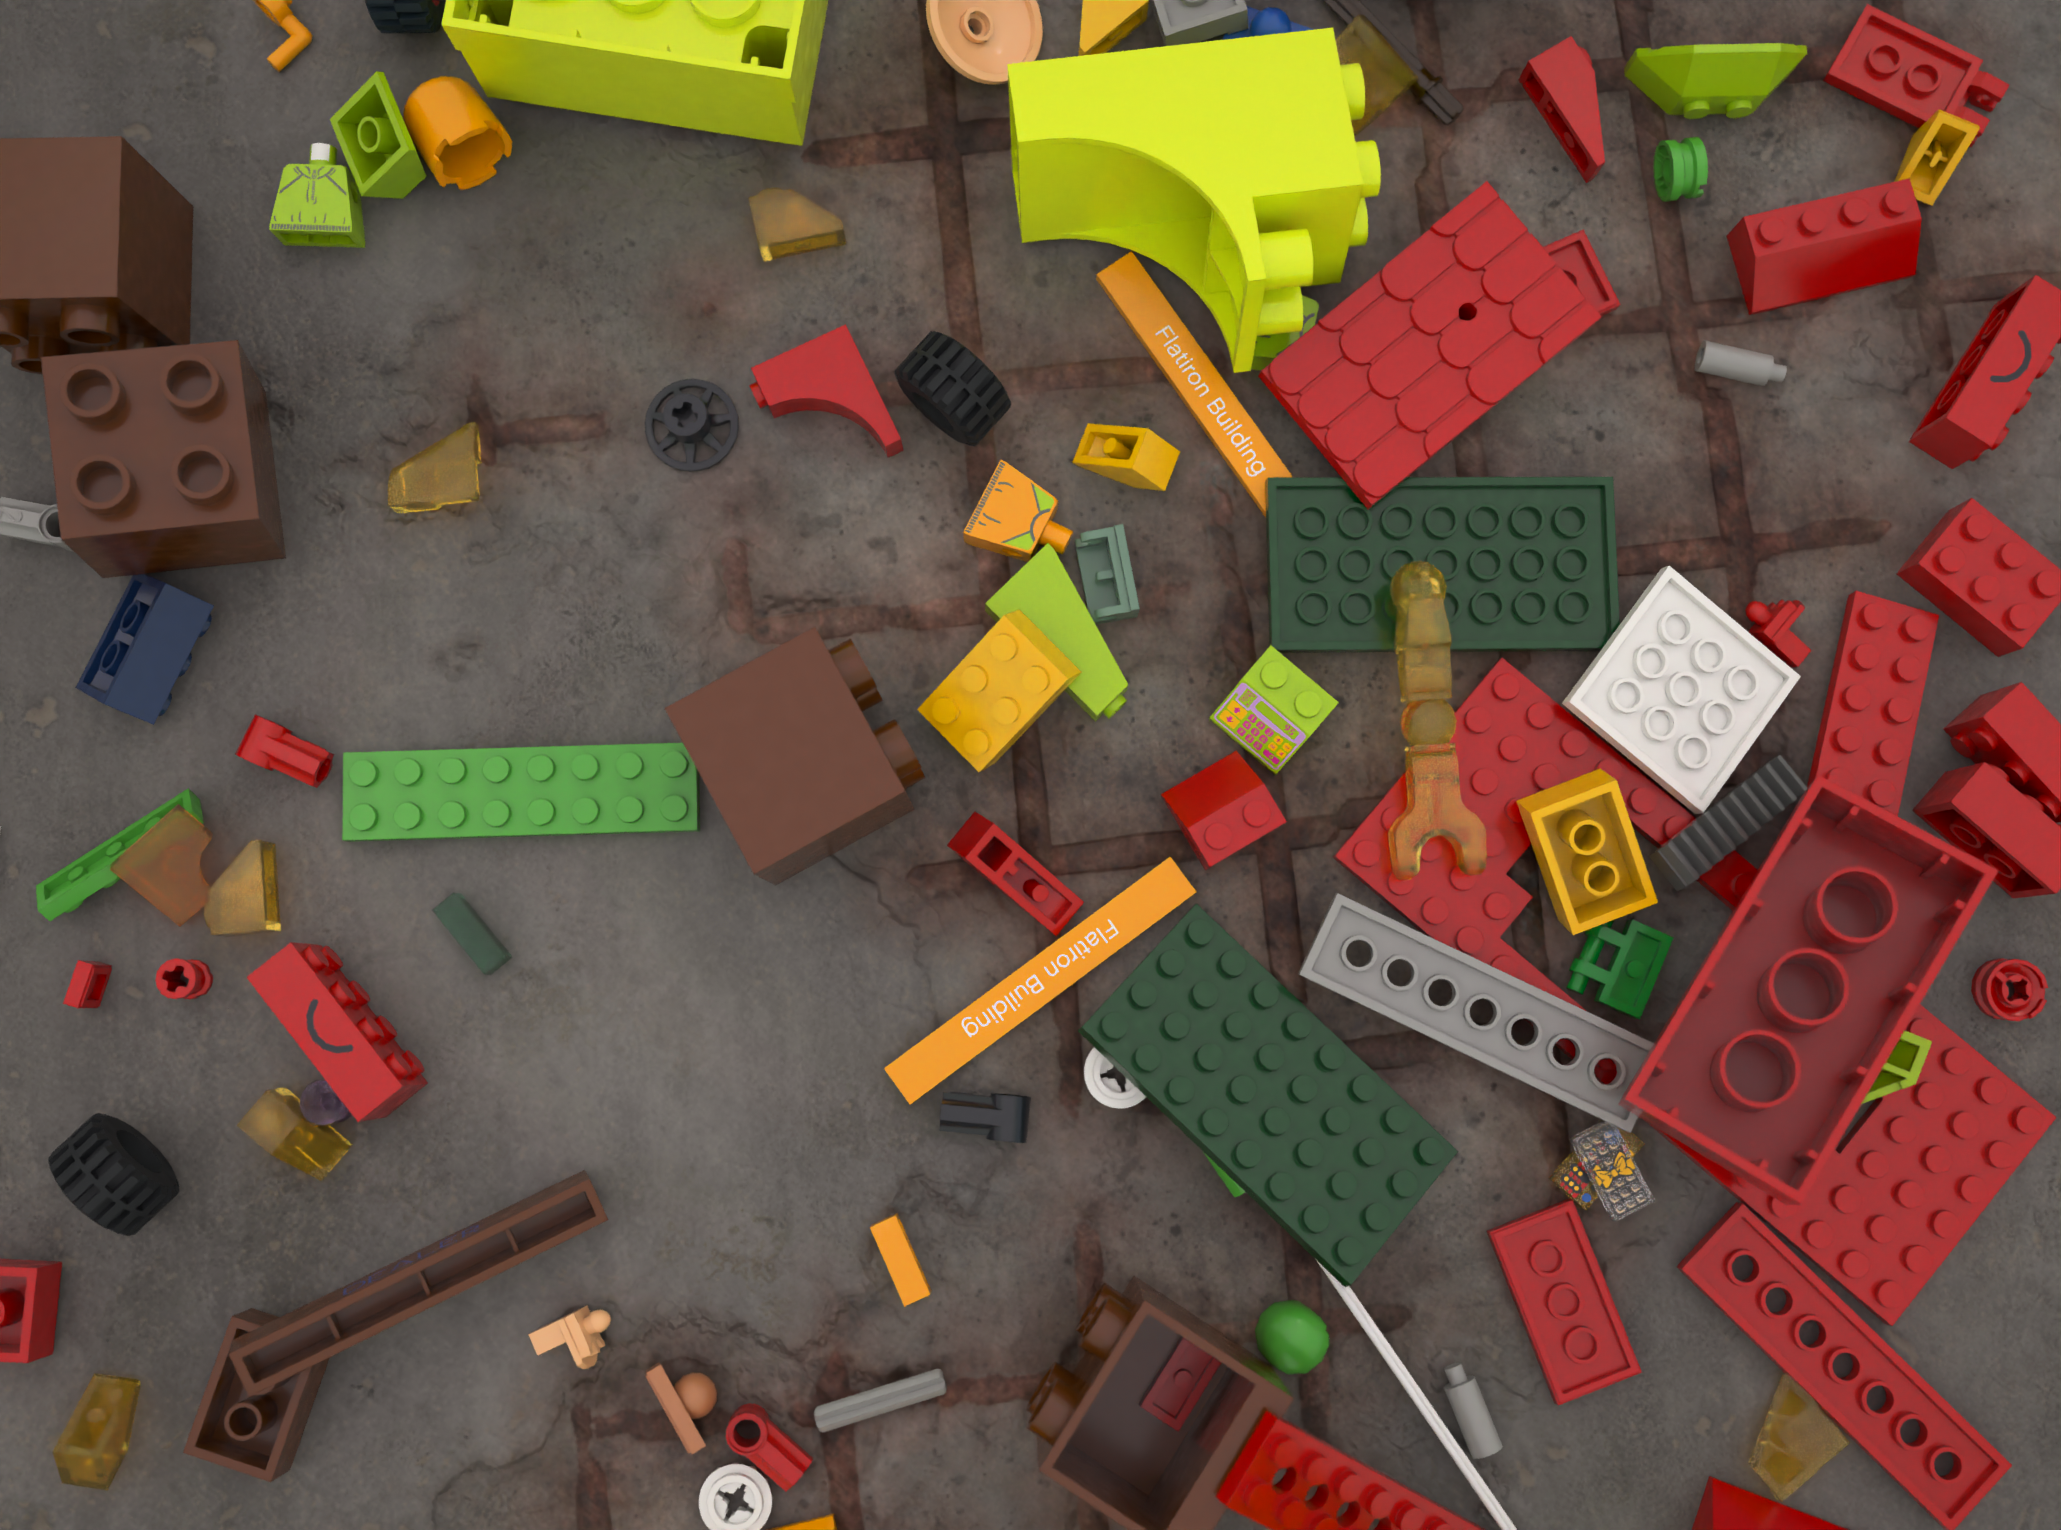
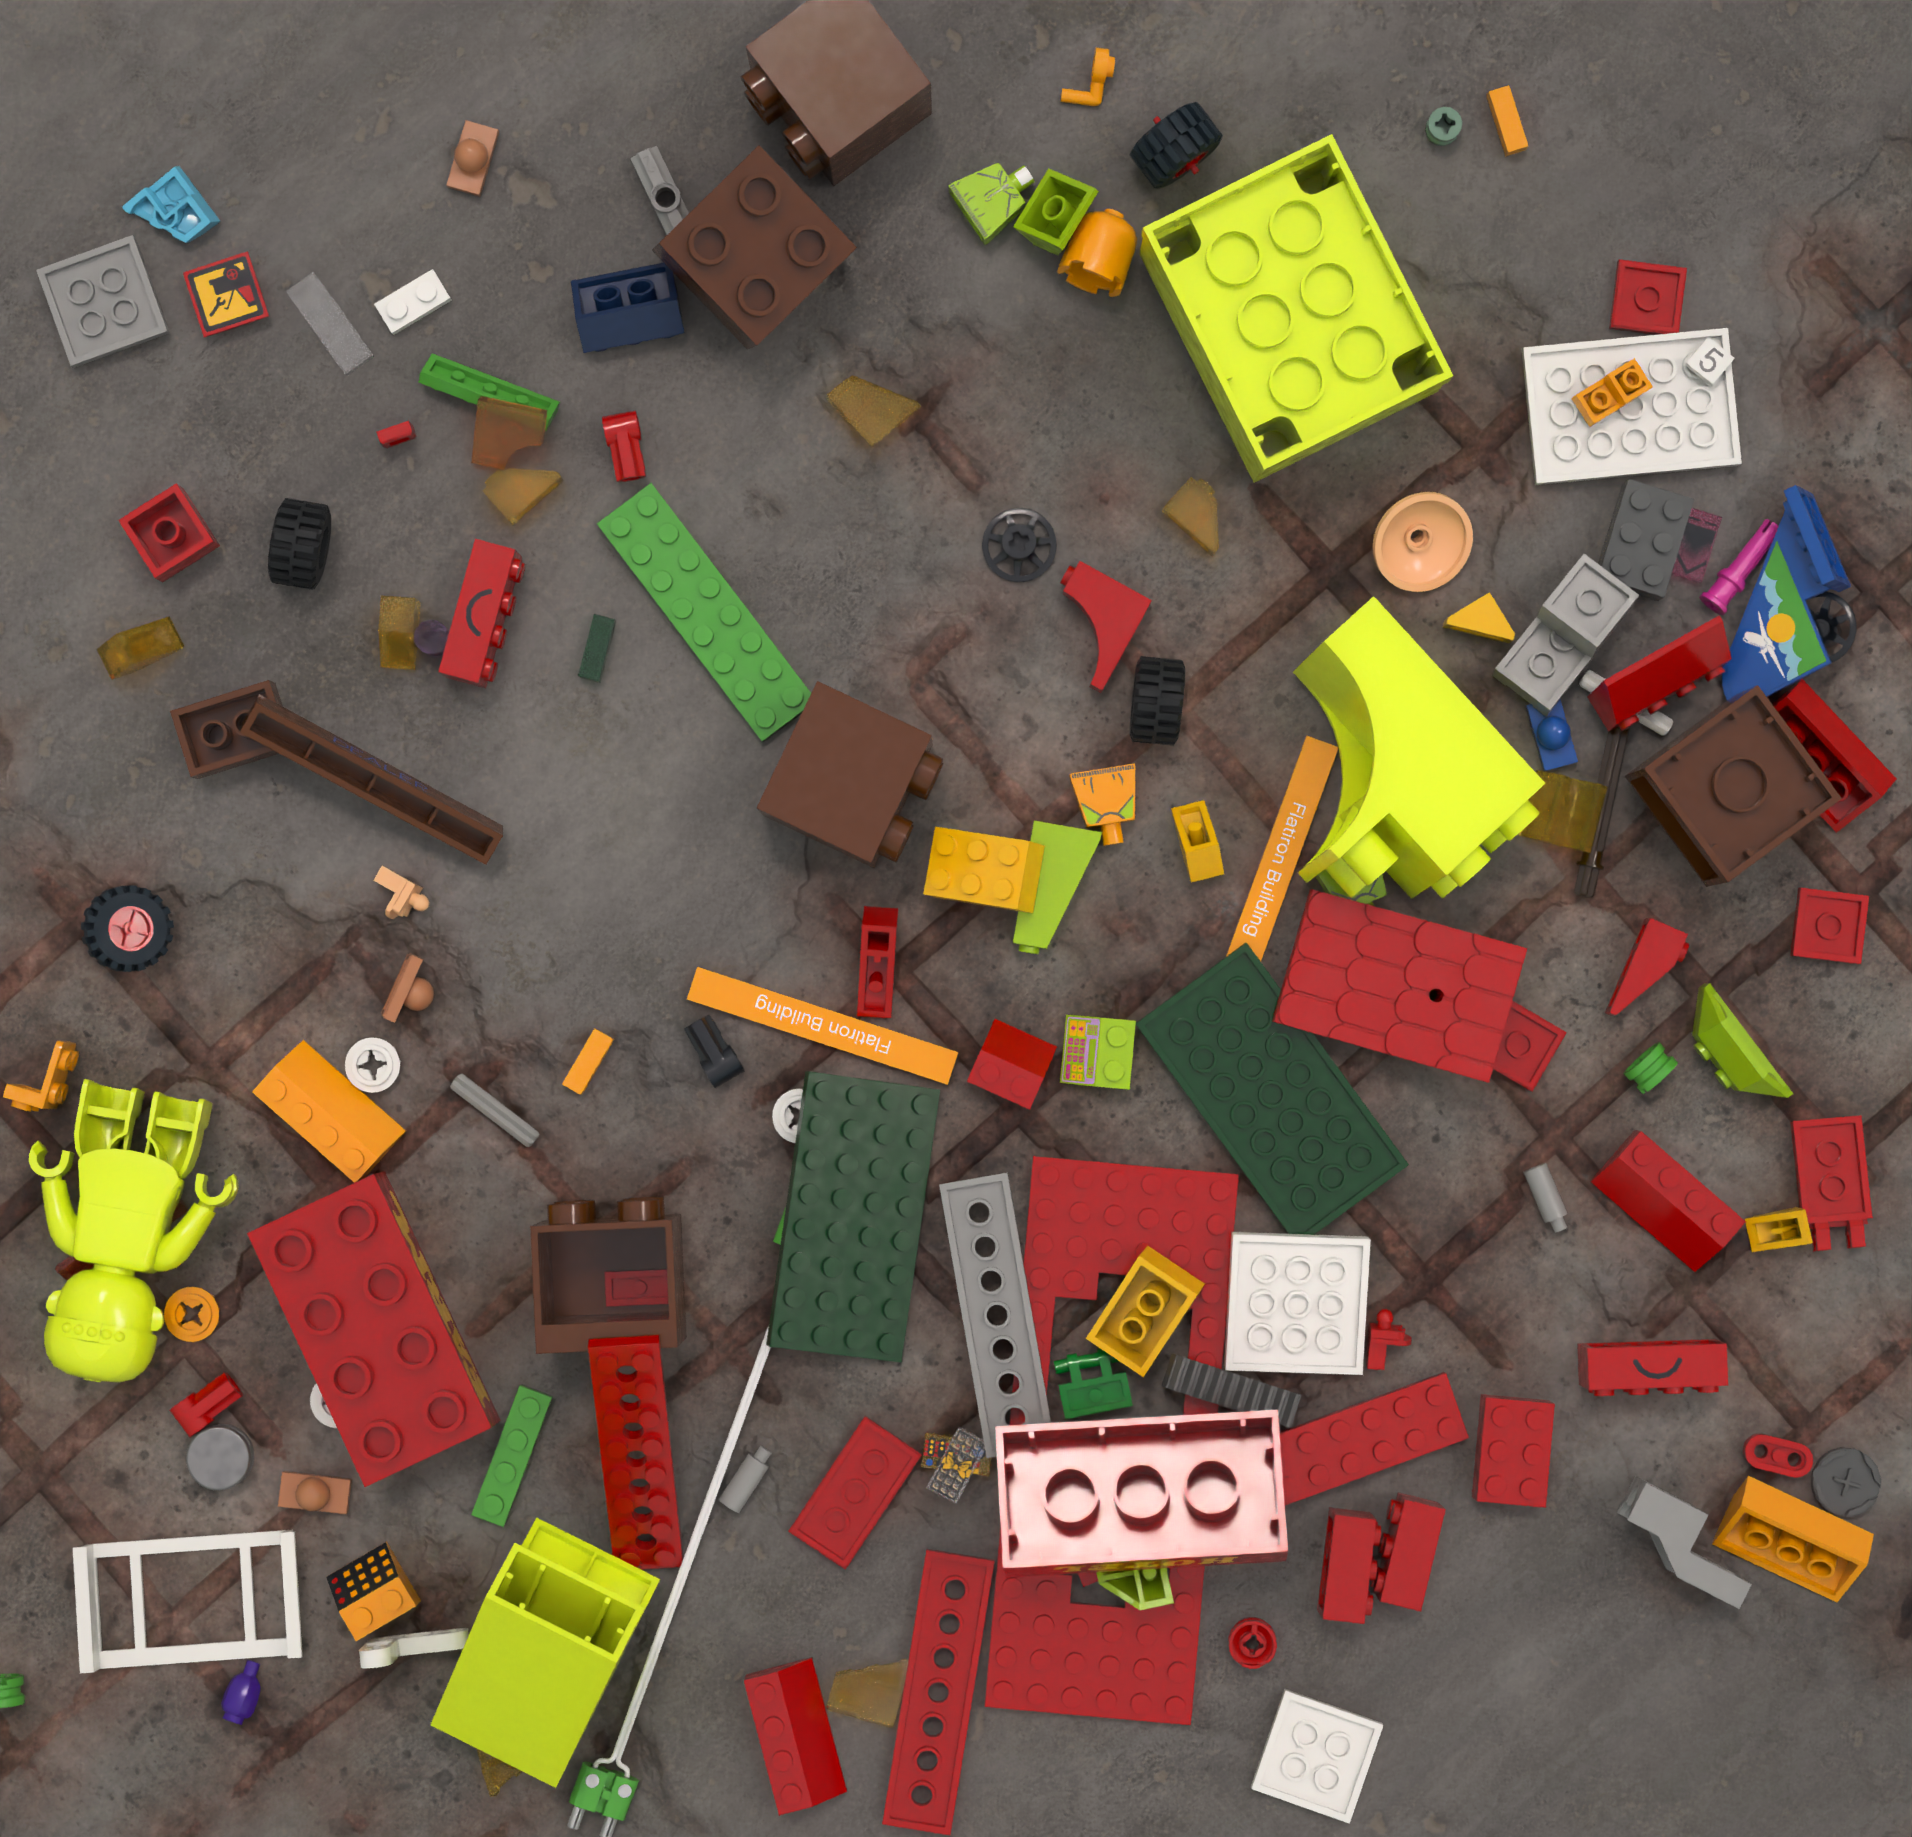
camera: 60 degrees right, 5 degrees up
red bush [155,958,213,999] -> none
red piece [726,1403,813,1492] -> none
sand green hinge [1074,524,1140,625] -> none
bright green hair [1255,1300,1330,1375] -> none
clear yellow piece [1388,561,1487,880] -> none

